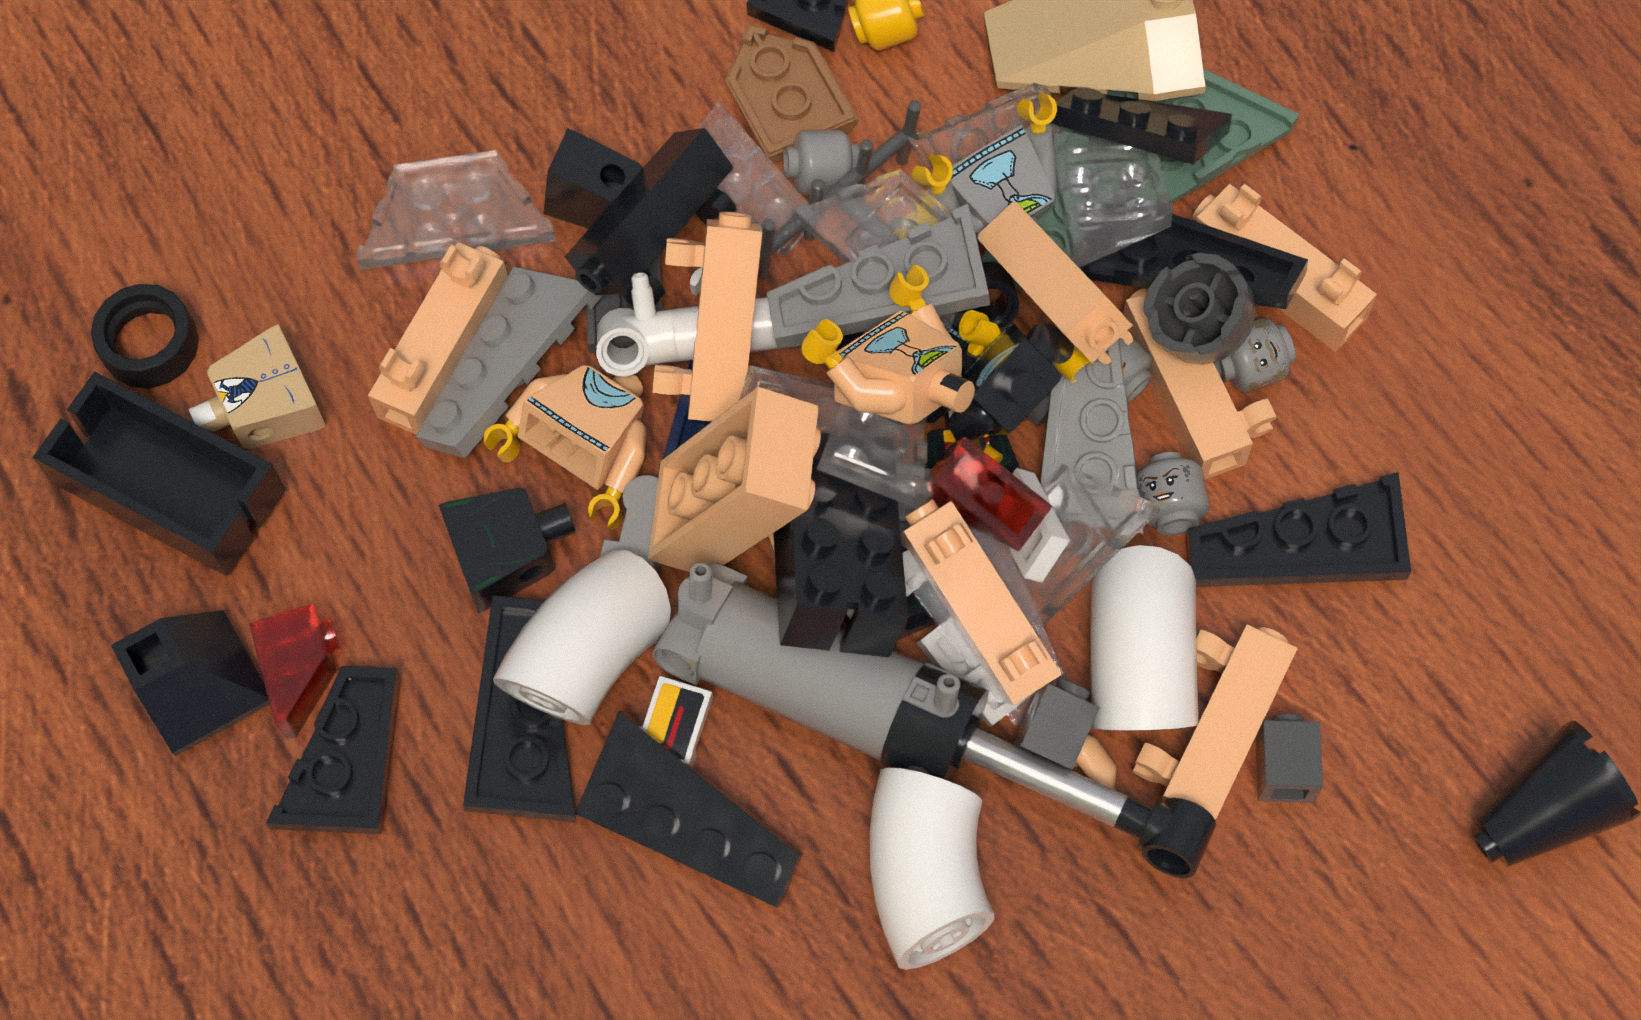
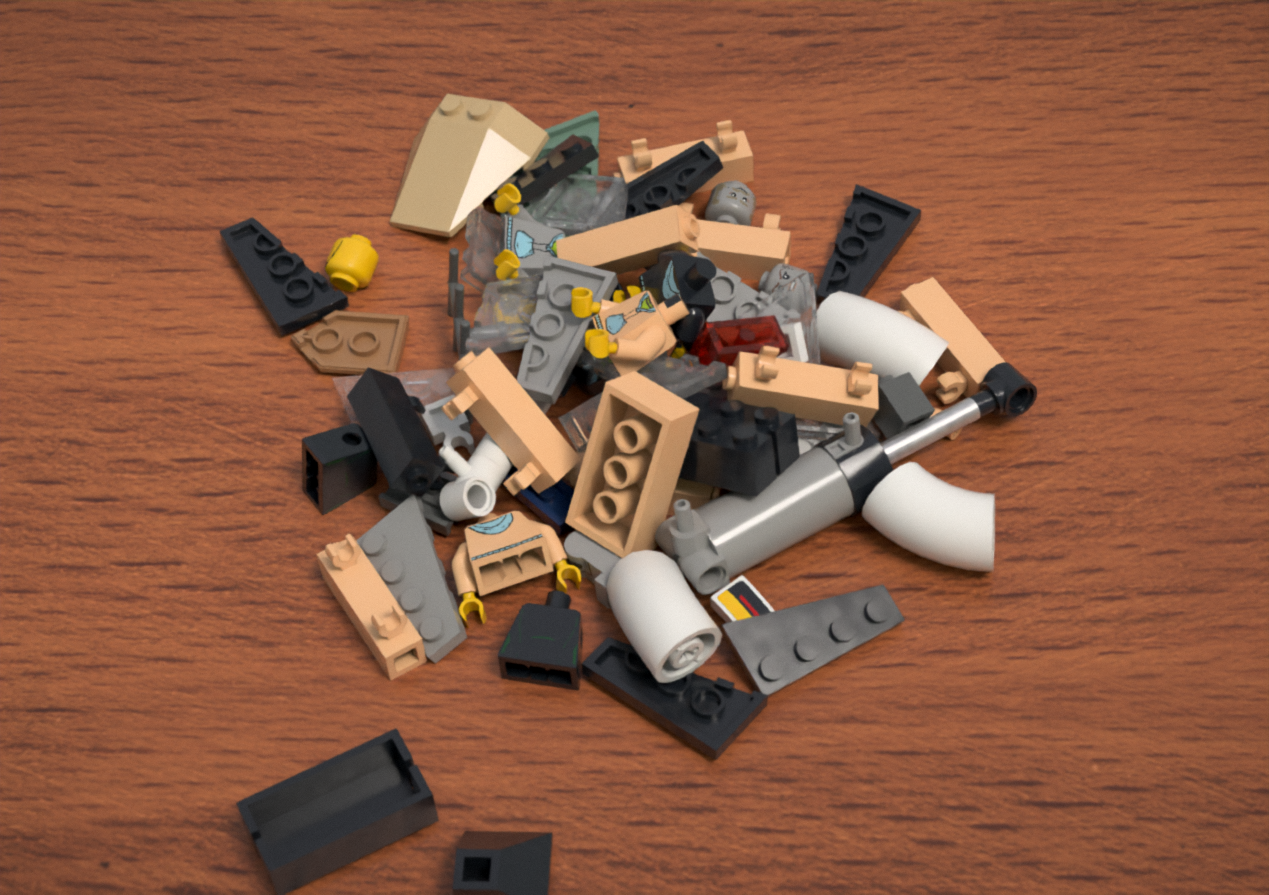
camera: 55 degrees left, 15 degrees down
black tyre [91,284,199,388] -> none
tan torso [189,324,326,449] -> none
clear red slope [249,604,341,740] -> none
black wing [266,666,400,834] -> none
clear wing [356,150,556,270] -> none
light grey head [783,130,859,195] -> none
dark grey cylinder [1143,253,1256,365] -> none
dark grey brick [1256,714,1323,803] -> none
black cone [1472,721,1641,867] -> none

